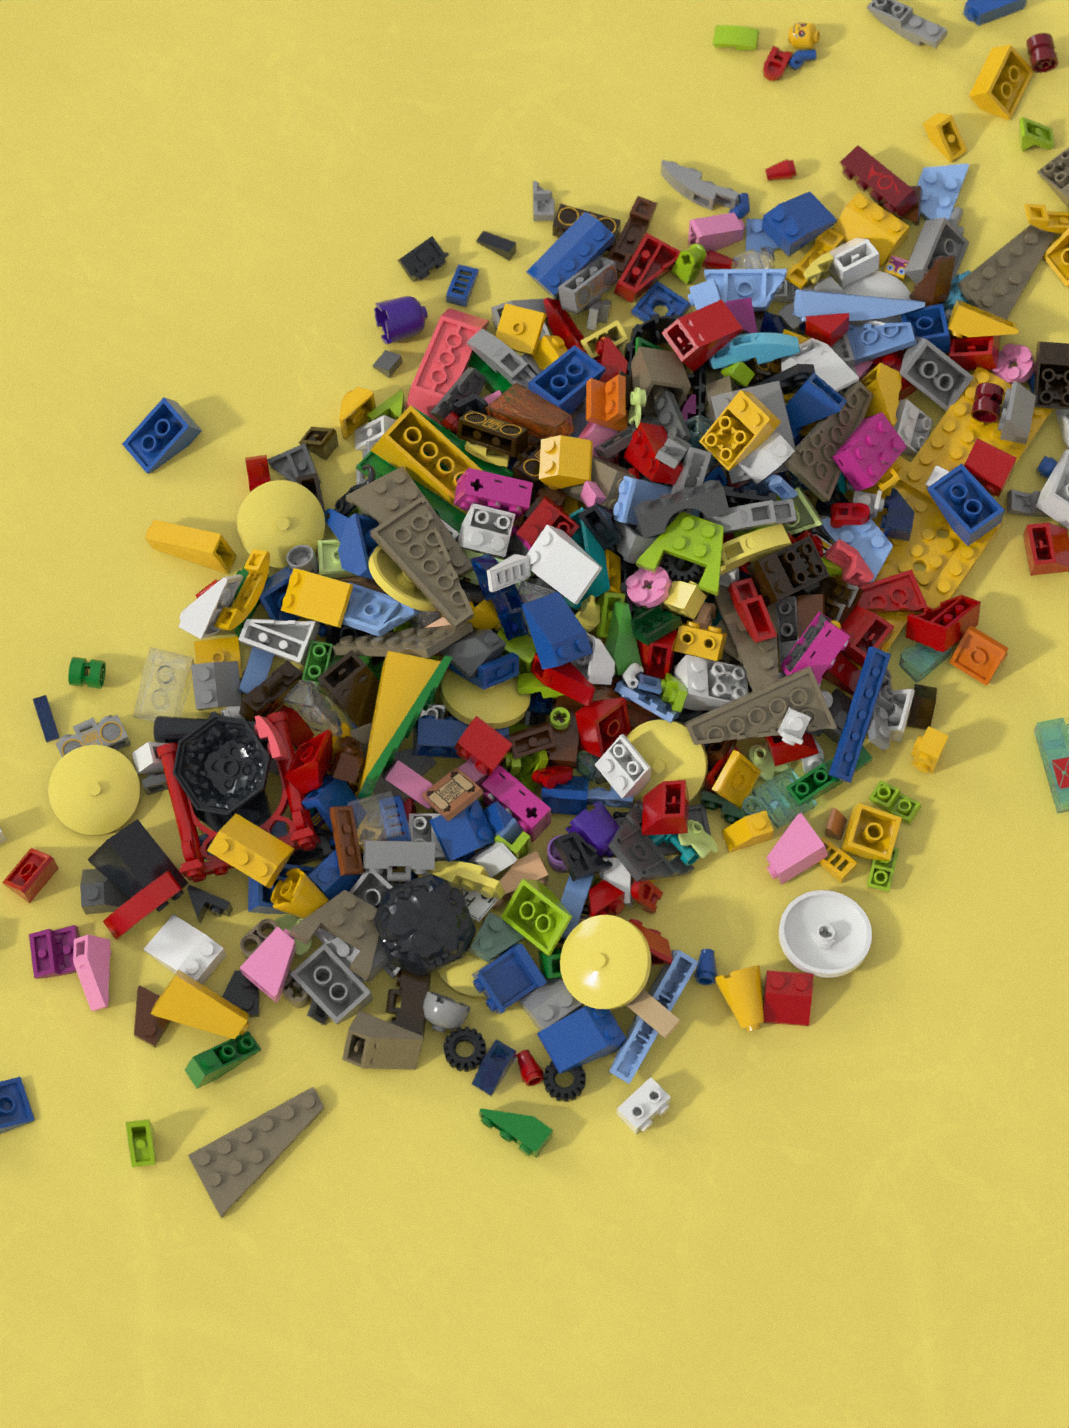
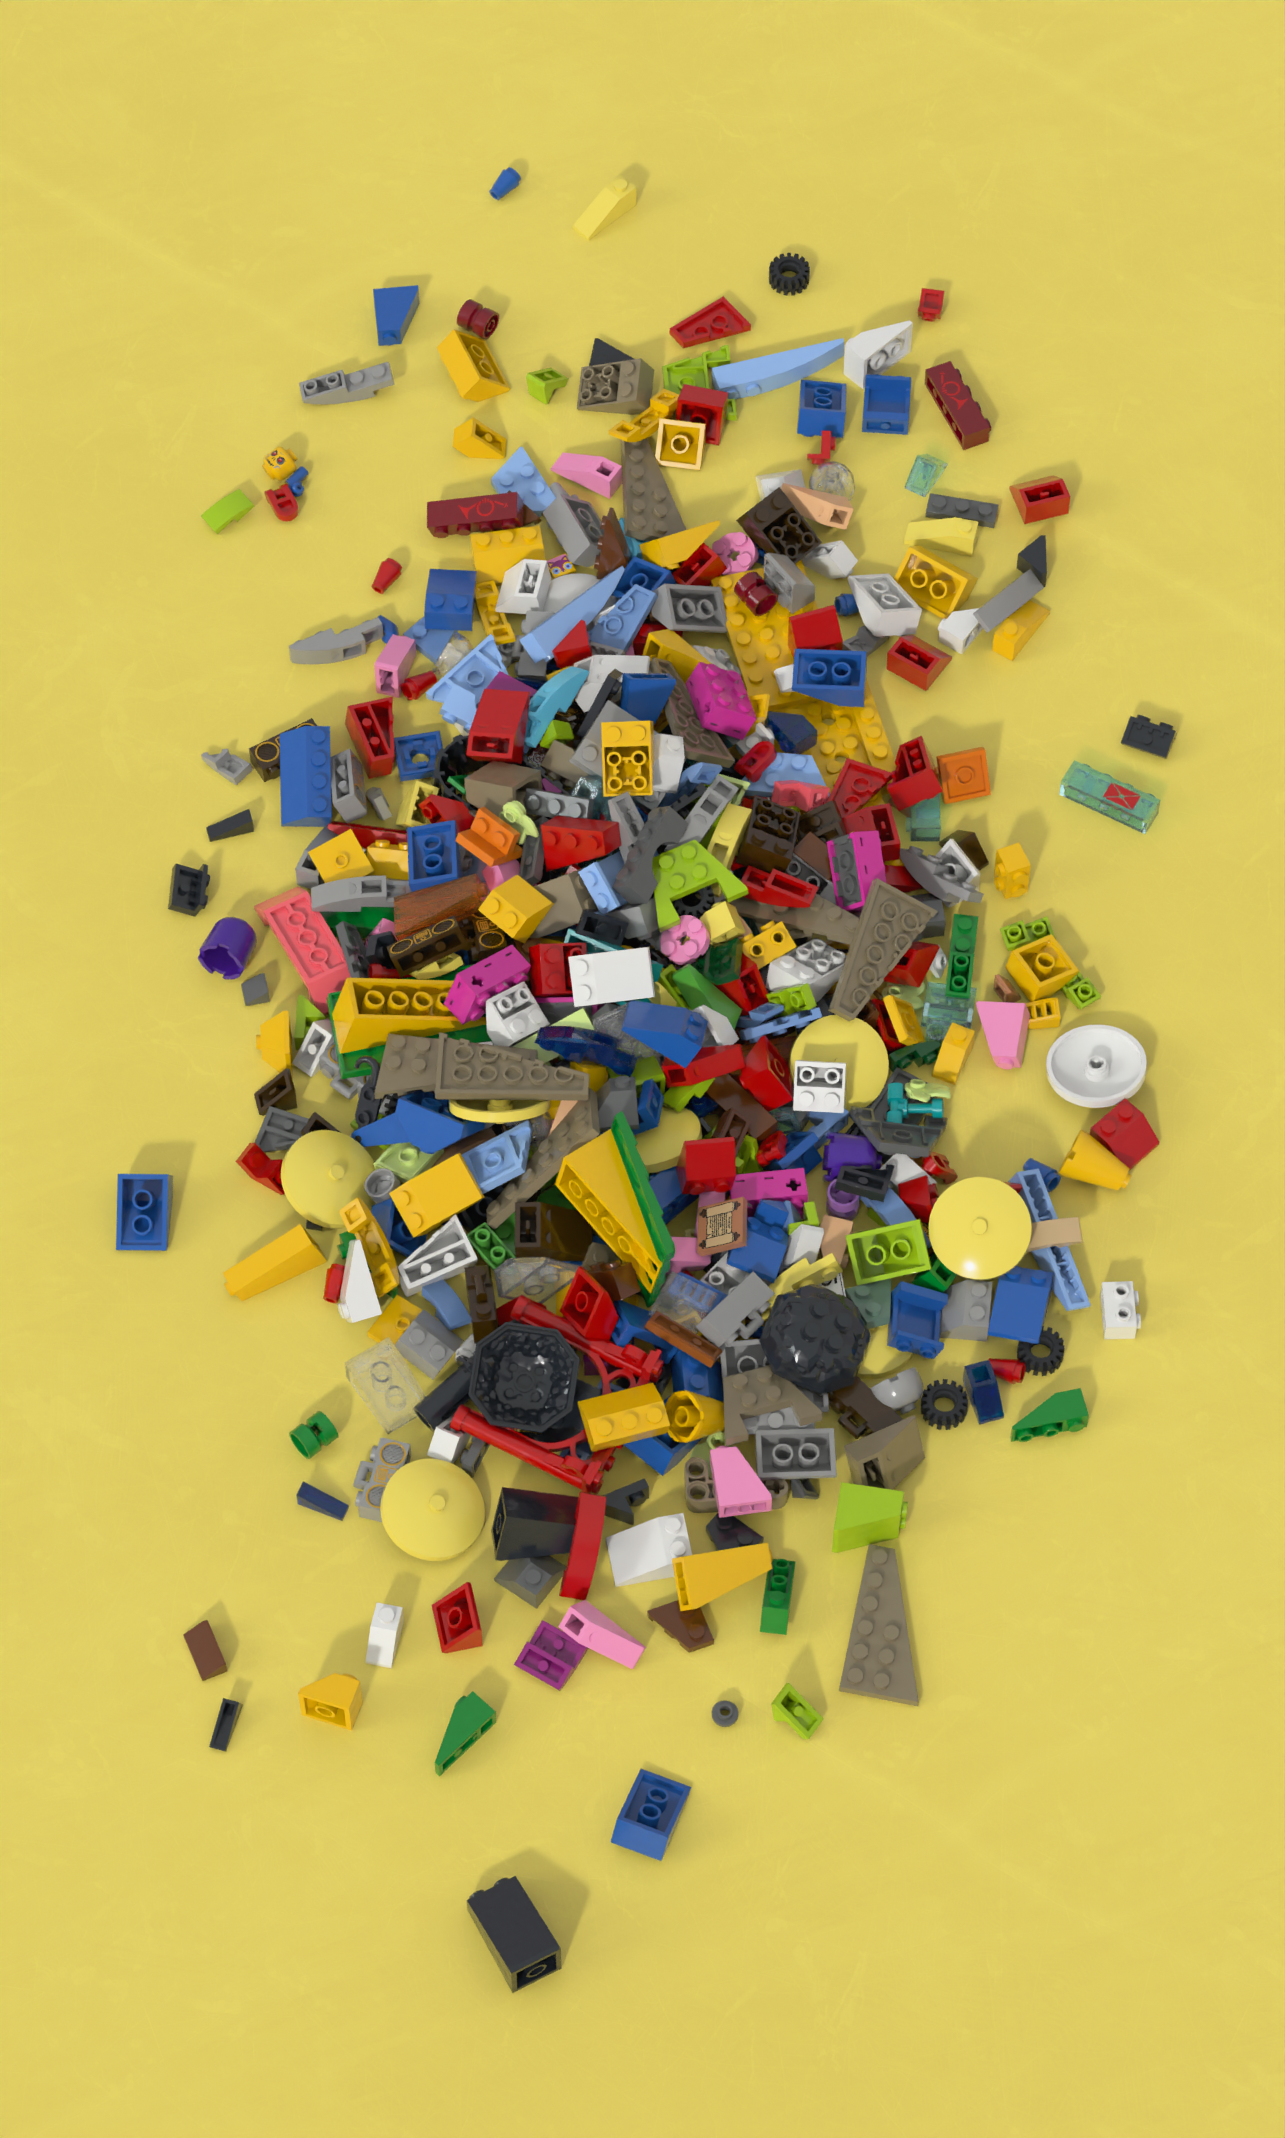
camera: 50 degrees left, 10 degrees down
coral slope [254,716,289,761] -> none
blue slope [446,264,479,307] -> none
white slope [487,554,531,592] -> none
lime bush [550,707,570,730] -> none
bright pink slope [580,481,607,508] -> none
reddish brown slope [607,196,657,273] -> none
white arm [622,663,644,689] -> none
red slope [642,780,689,836] -> none
light grey slope [655,434,692,469] -> none
lime piece [671,243,706,286] -> none
white bracket [778,707,811,746] -> none
light yellow slope [803,252,834,284] -> none
blue tile [829,647,891,783] -> none
none -> bright pink slope [551,453,622,499]
none -> dark grey plate [712,1701,738,1727]
none -> lime slope [832,1482,908,1553]

